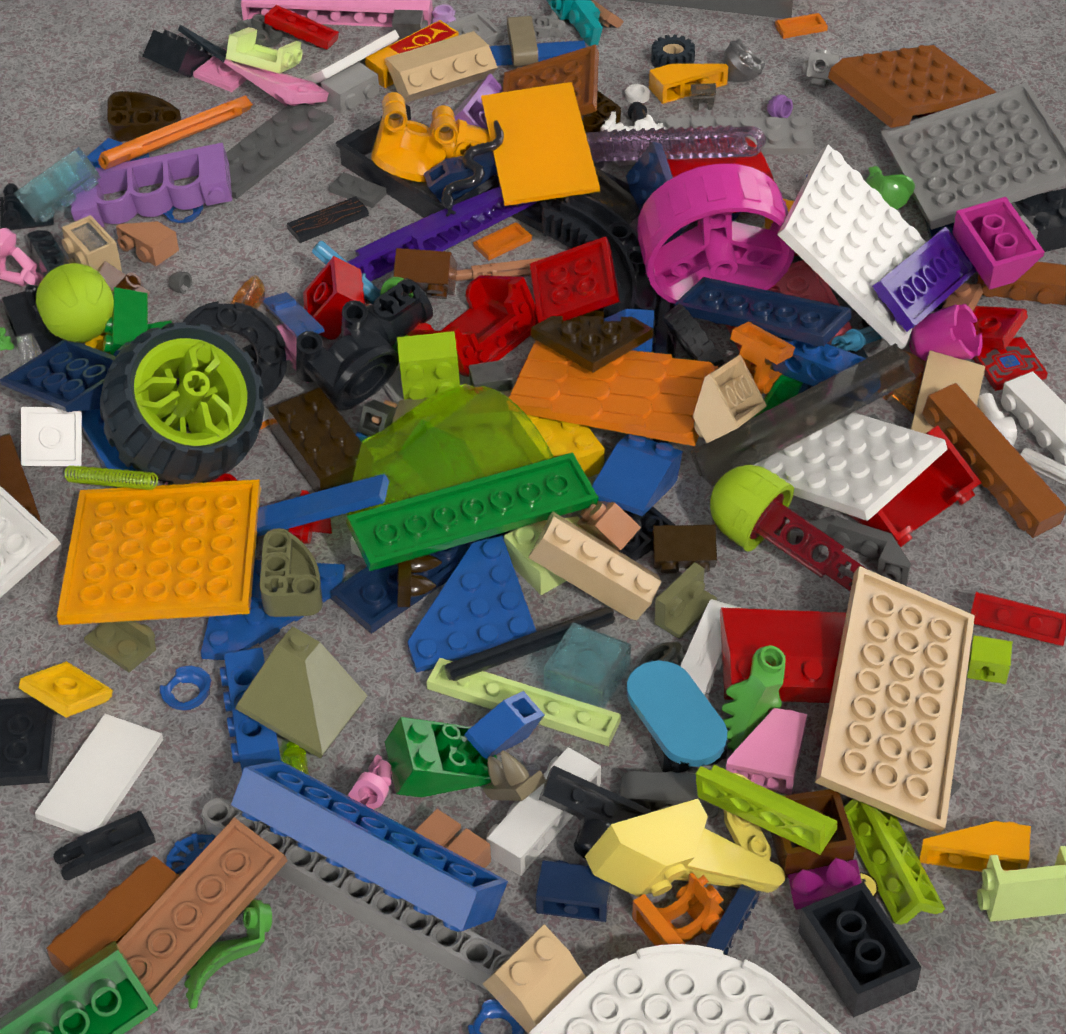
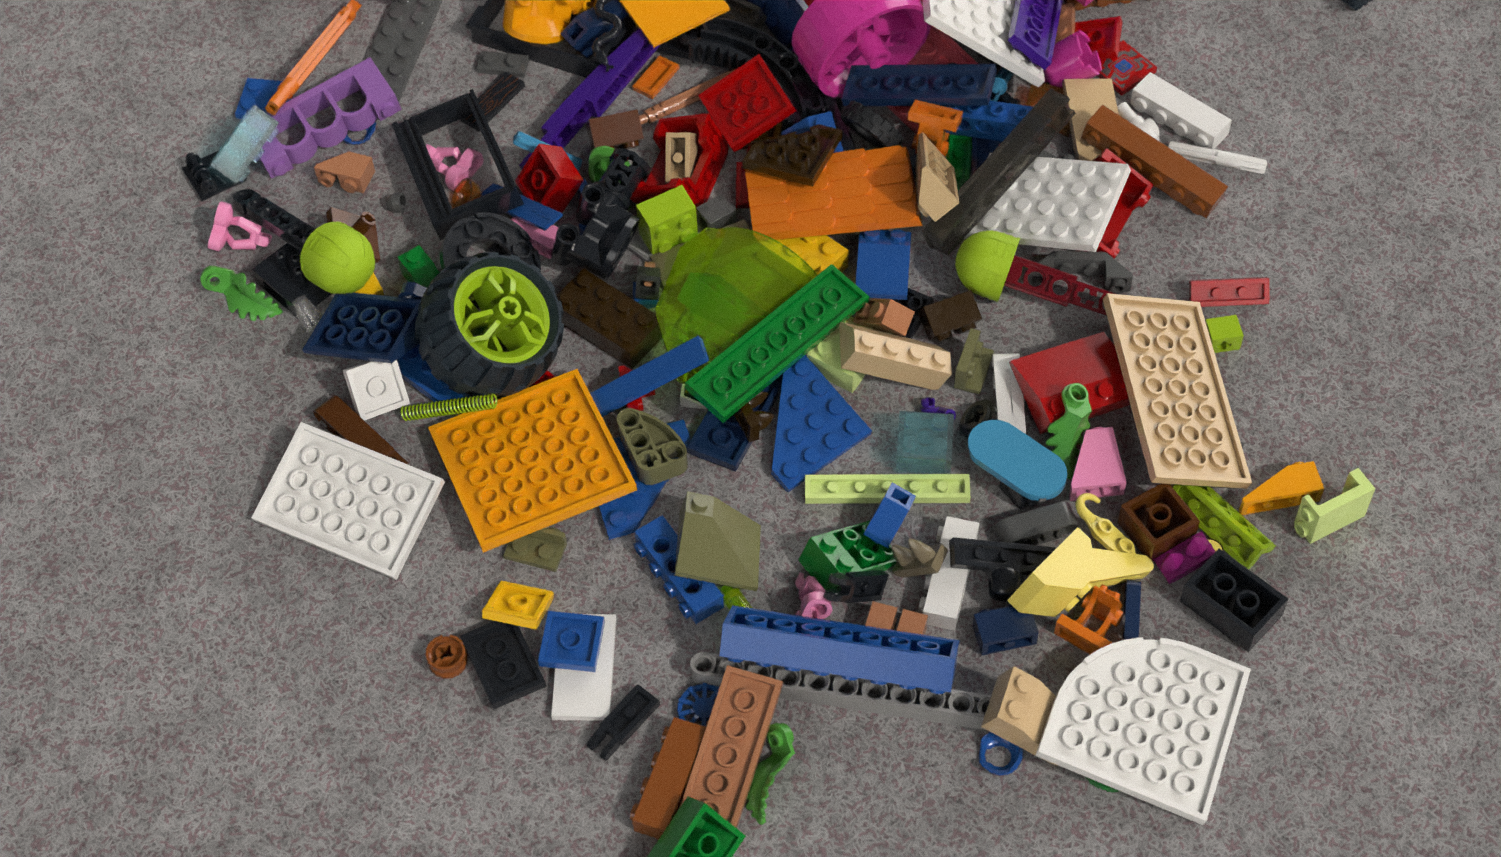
camera: 20 degrees left, 10 degrees up
tan piece [62,215,122,272] -> none
green slope [103,287,148,355] -> none
dark brown beam [107,91,182,142] -> none
blue piece [160,666,212,710] -> none
black axle [445,607,615,681] -> none
lime fence [695,765,837,855] -> none
none -> black piece [391,89,524,240]
none -> bright pink piece [426,144,483,192]
none -> blue plate [538,611,605,672]
none -> tan slope [665,132,698,183]
none -> black hinge [824,570,889,603]
none -> dark purple arm [920,397,956,422]

